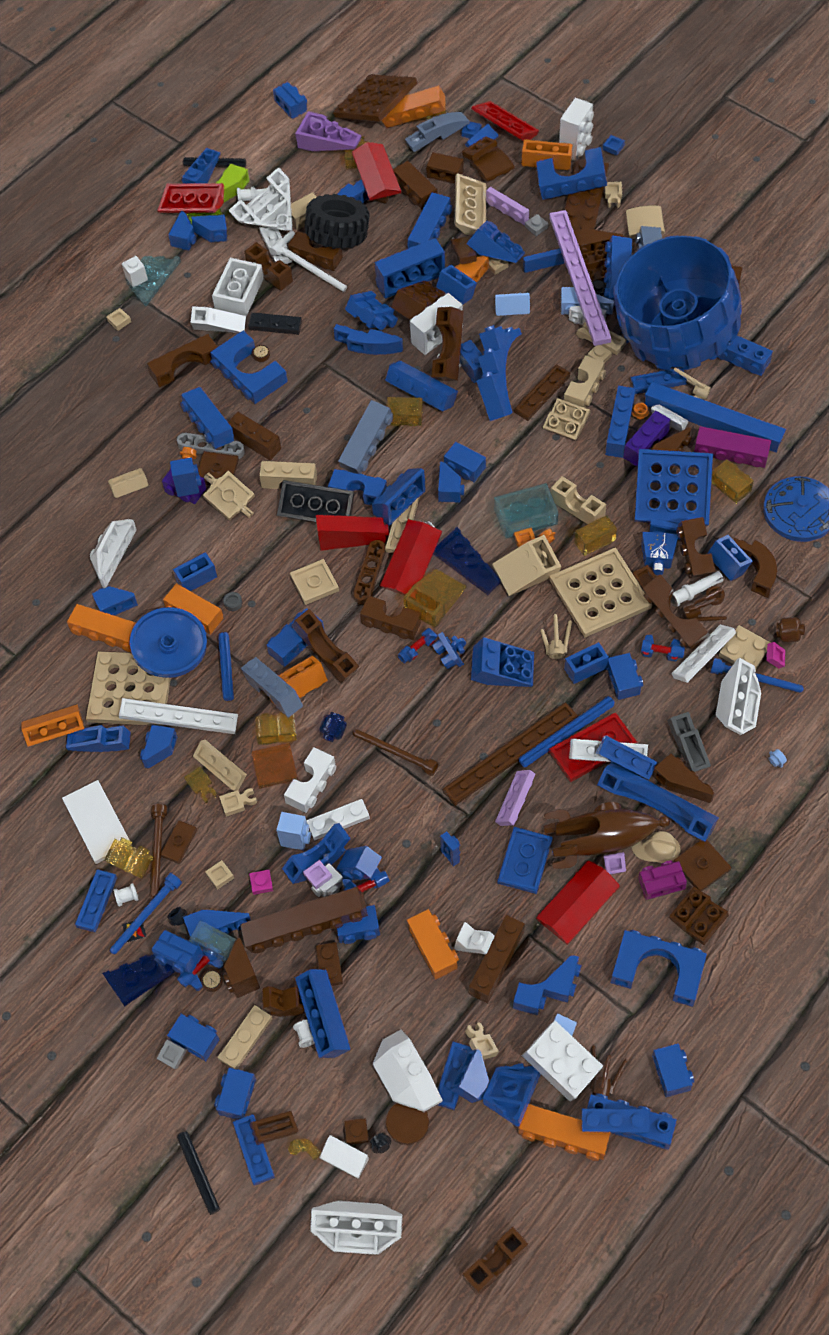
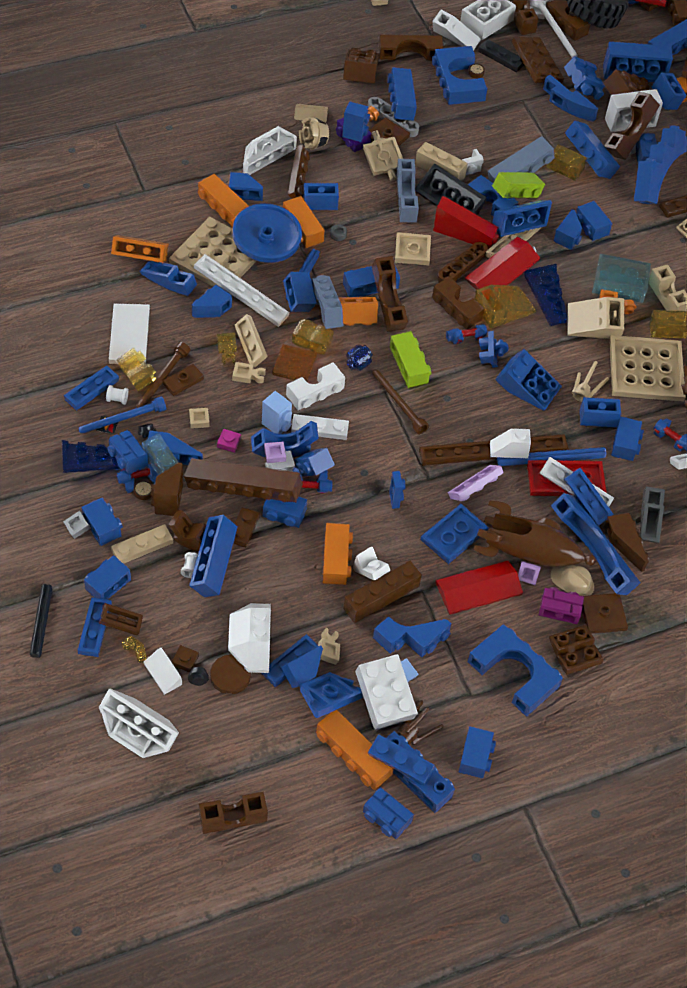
camera: 20 degrees right, 5 degrees down
reddish brown brick [228,412,281,461] -> none
none -> blue brick [283,272,317,312]
none -> reddish brown plate [288,145,310,199]
none -> tan cone [299,117,329,150]
none -> reddish brown slope [343,48,379,83]
none -> blue brick [363,788,414,839]
none -> lime brick [390,331,431,388]
none -> sand blue arch [396,159,419,222]
none -> white bracket [462,149,484,175]
none -> white slope [490,429,531,458]
none -> lime brick [492,172,545,198]
none -> reddish brown plate [511,37,564,84]

